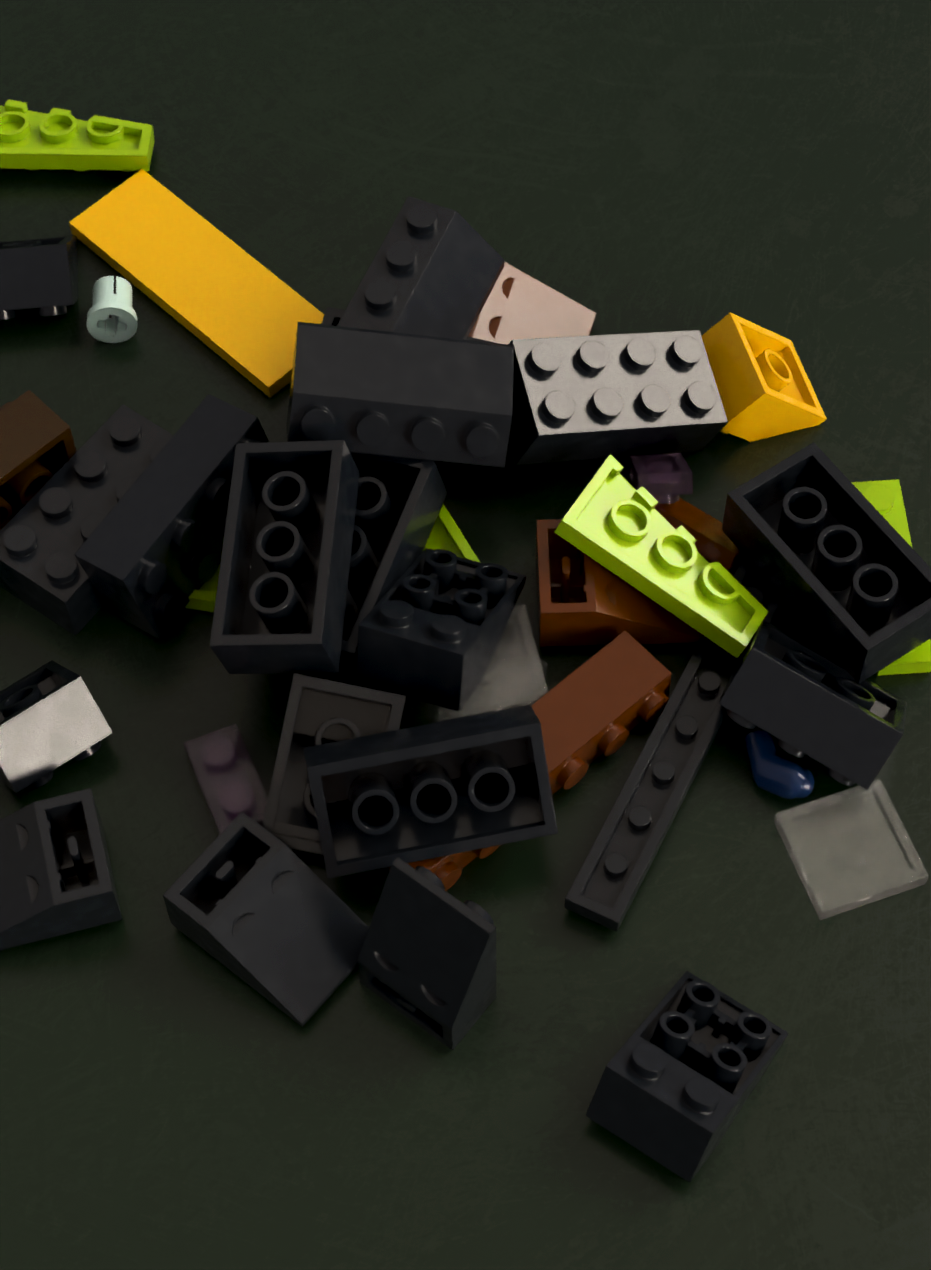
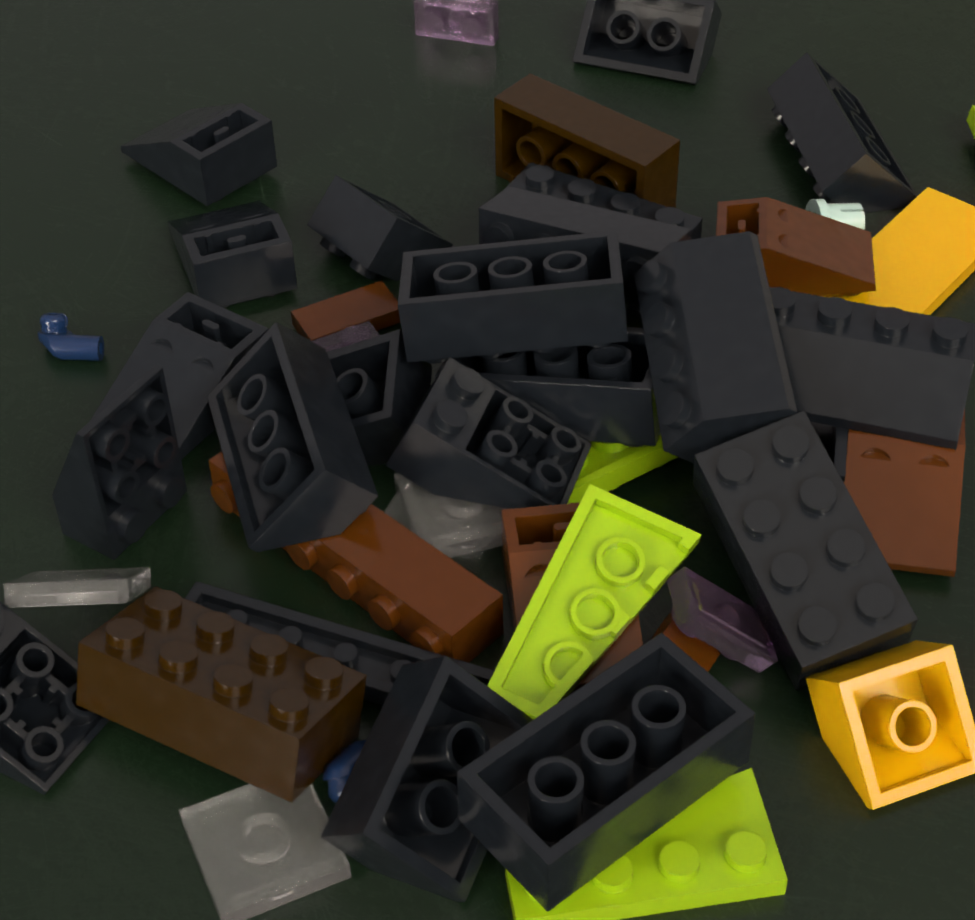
camera: 85 degrees right, 15 degrees down
none -> clear tile [4,567,151,608]
none -> dark blue arm [38,313,104,361]
none -> dark brown brick [76,586,367,803]
none -> reddish brown tile [291,280,401,349]
none -> reddish brown slope [716,197,876,297]

